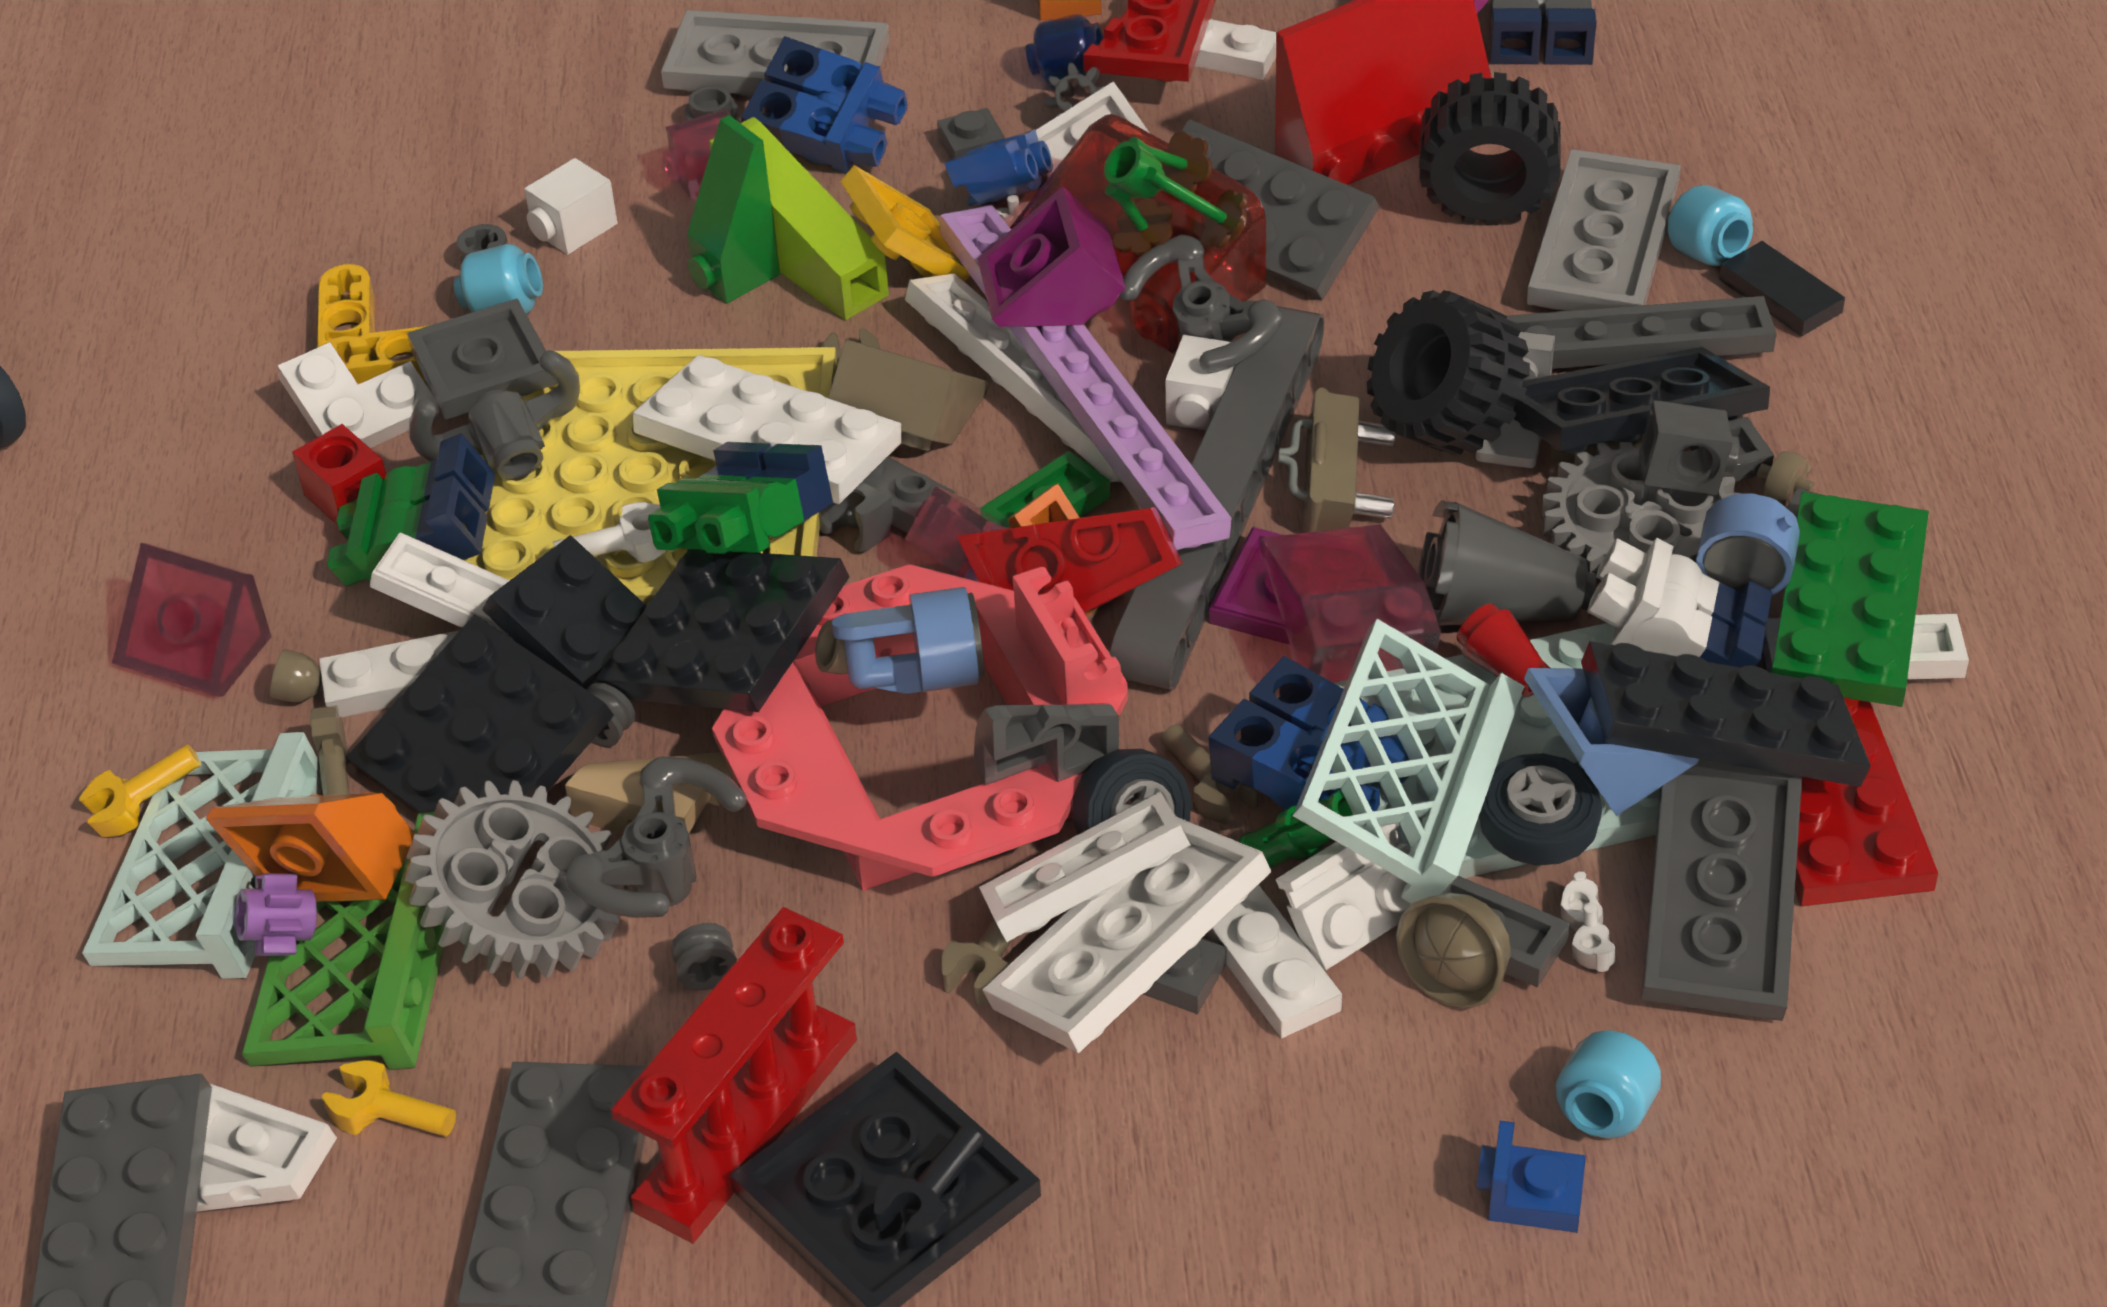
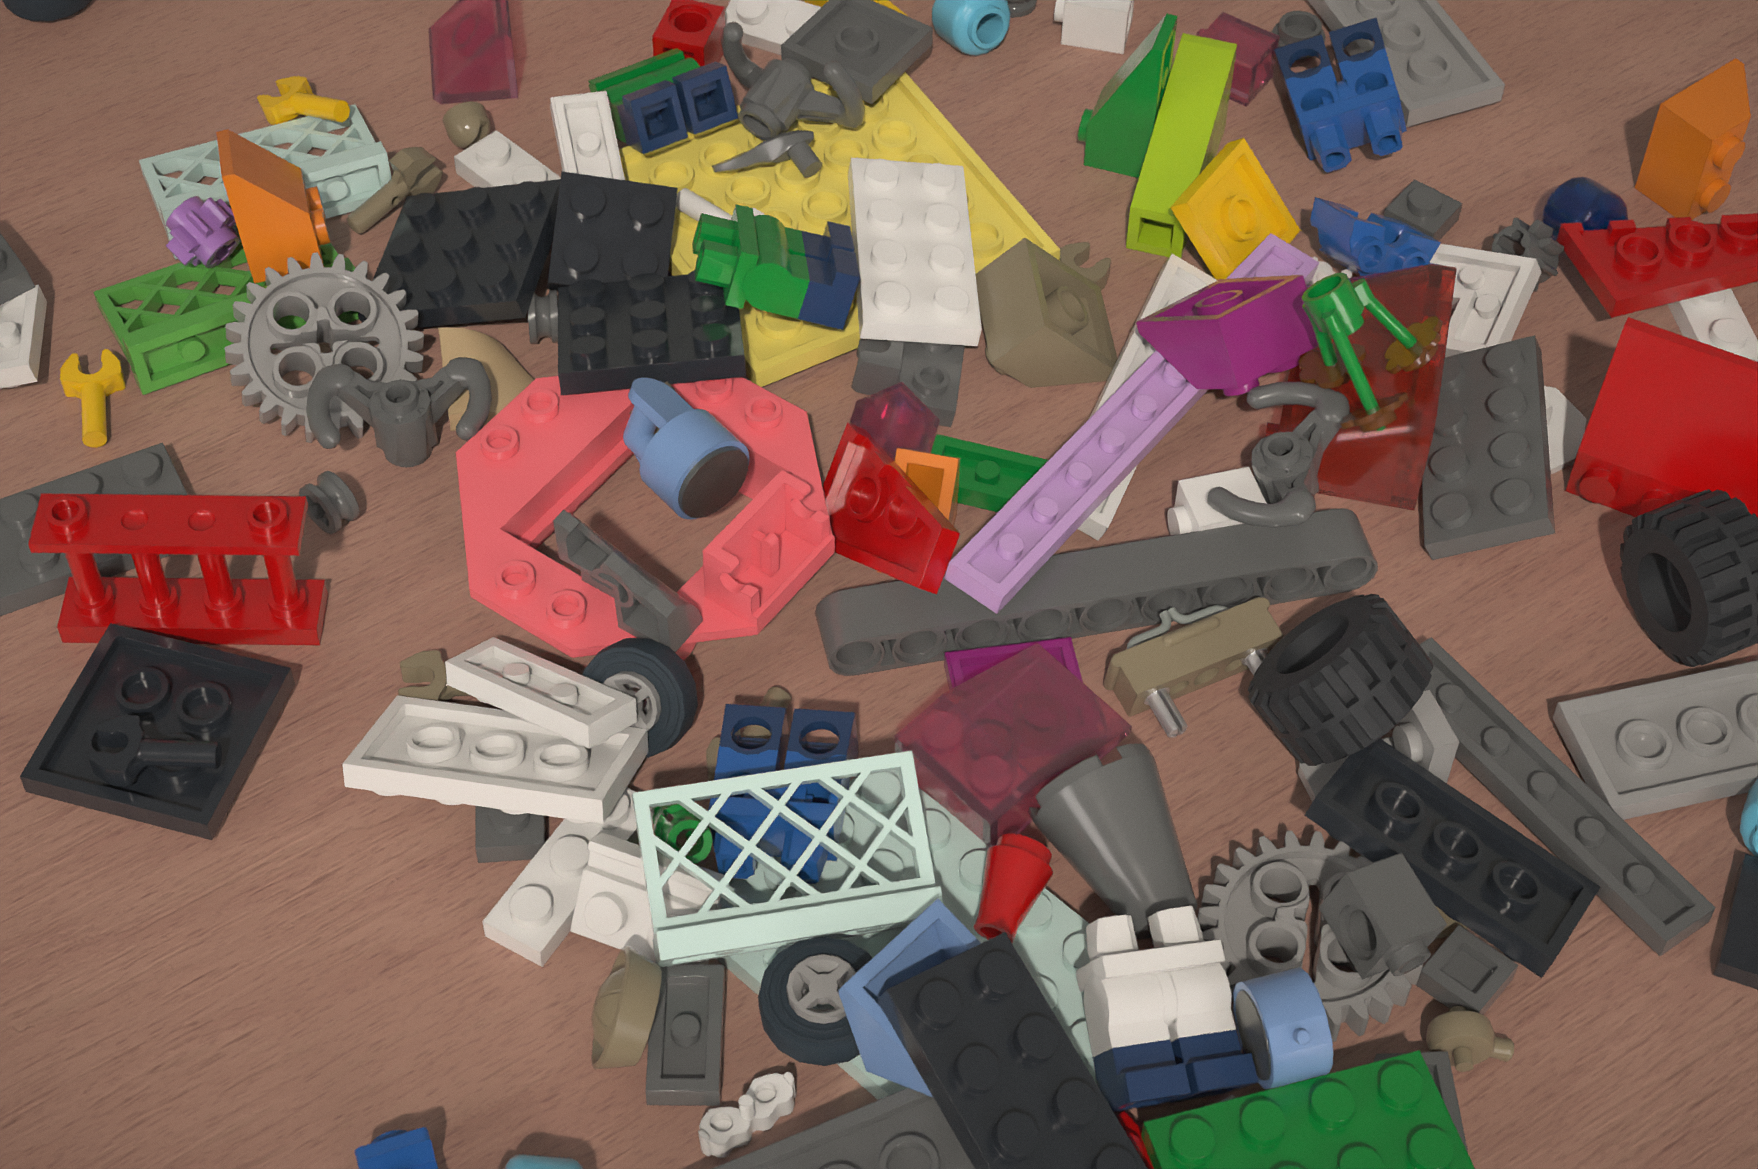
camera: 55 degrees right, 5 degrees up
none -> dark grey bar [712,130,822,177]

